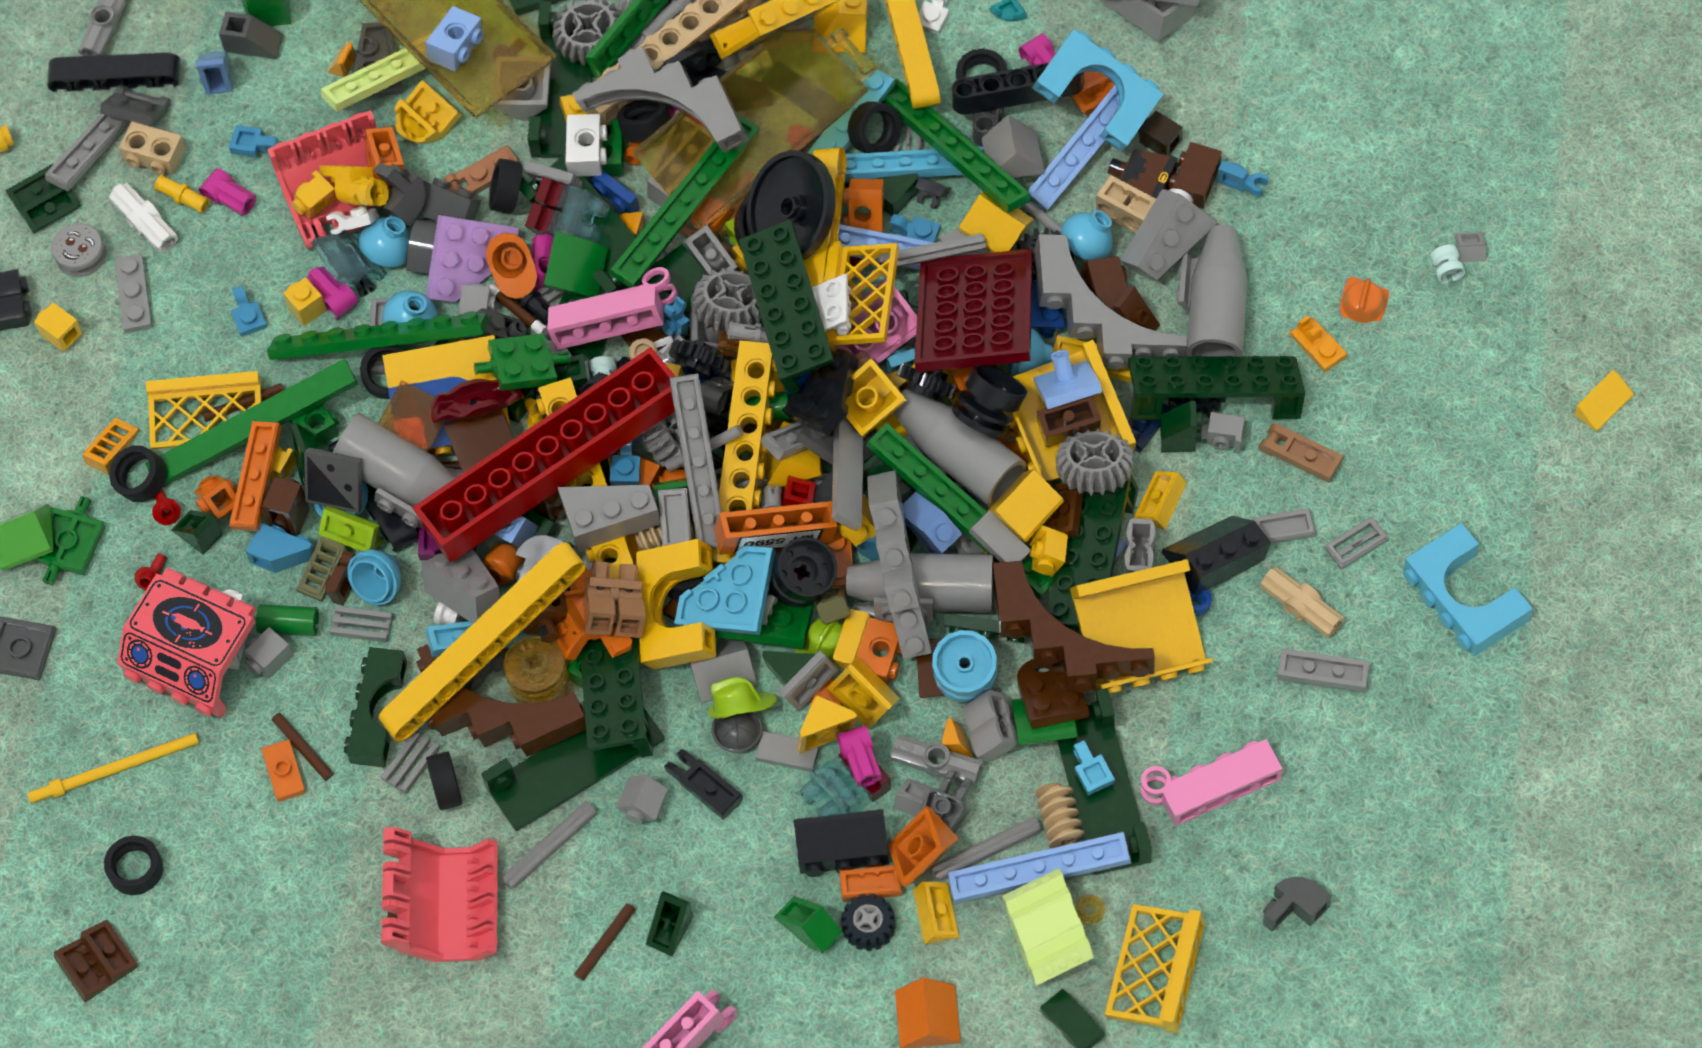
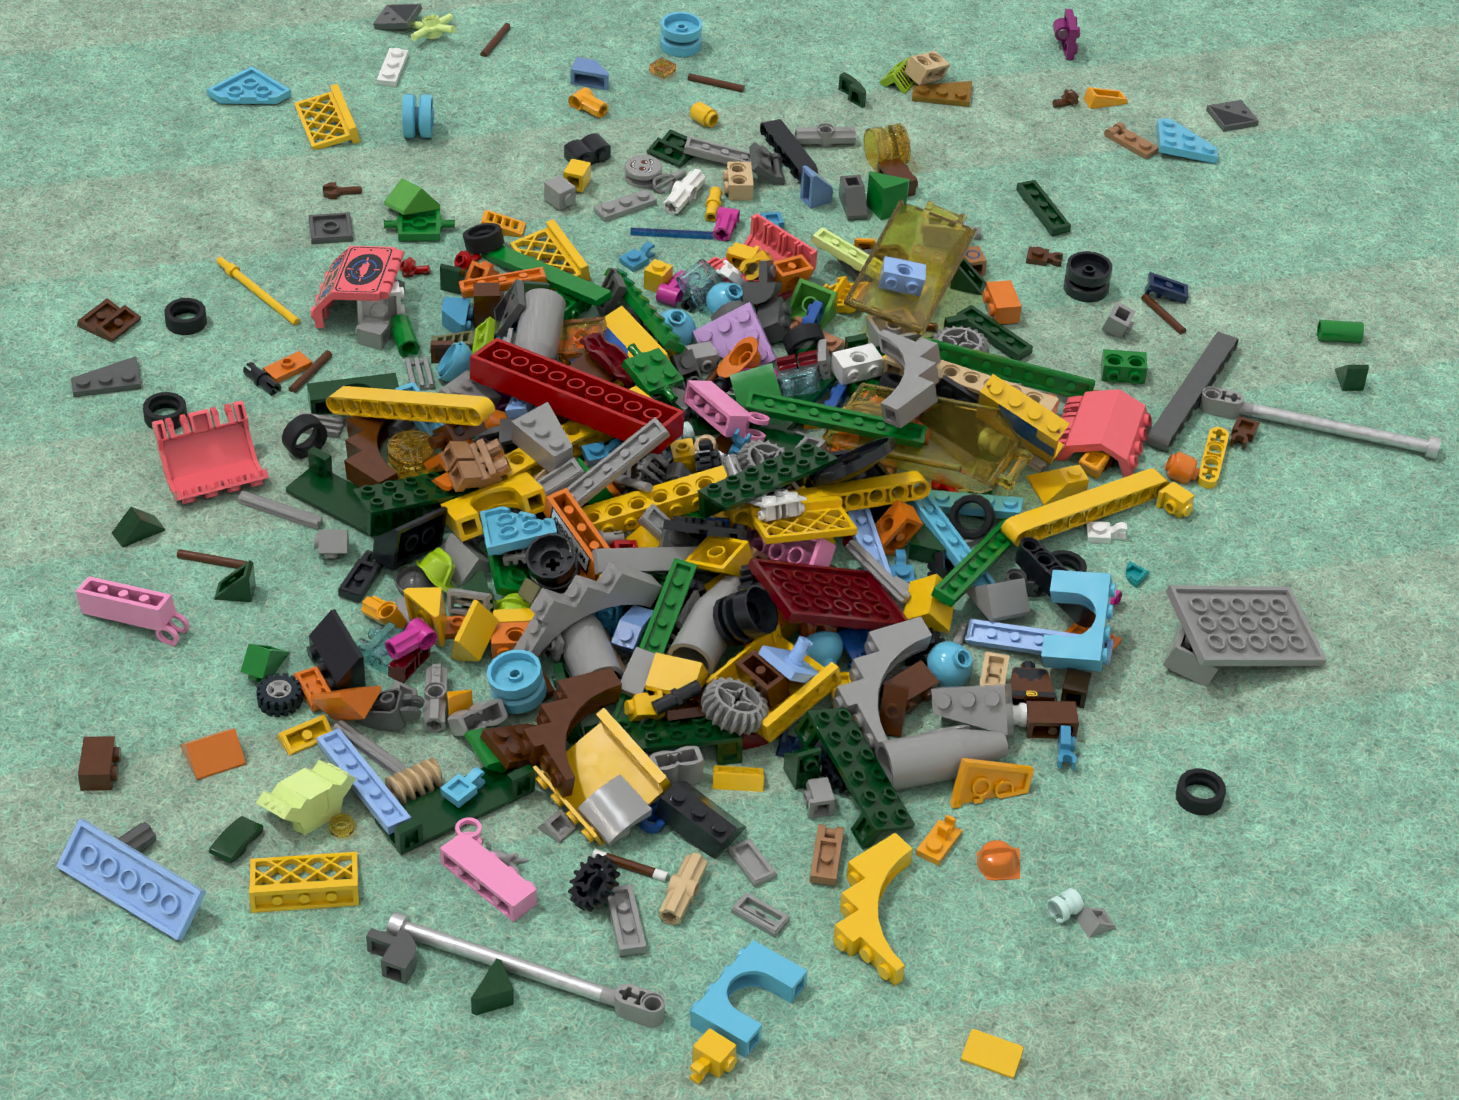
camera: 60 degrees right, 20 degrees down
none -> dark grey wing [71,356,141,397]
none -> dark green slope [112,507,165,548]
none -> black tyre [143,392,187,431]
none -> black pin [243,362,281,396]
none -> light orange piece [361,595,407,633]
none -> black slope [372,506,448,571]
none -> flat silver piece [386,912,665,1028]
none -> dark green slope [471,958,514,1015]
none -> light grey bar [491,849,527,877]
none -> light grey slope [537,808,577,843]
none -> light grey brick [544,175,576,211]
none -> black gear [568,854,620,912]
none -> light grey slope [578,775,652,846]
none -> reddish brown bar [592,849,669,882]
none -> dark grey plate [596,268,627,319]
none -> clear blue bar [630,227,713,239]
none -> black pin [651,679,703,716]
none -> light grey piece [652,169,686,193]
none -> yellow brick [689,1028,737,1085]
none -> bright green slope [789,278,838,330]
none -> blue plate [801,300,824,325]
none -> yellow arch [833,833,913,986]
none -> light orange wing [950,758,1034,809]
none -> black tyre [1176,768,1226,816]

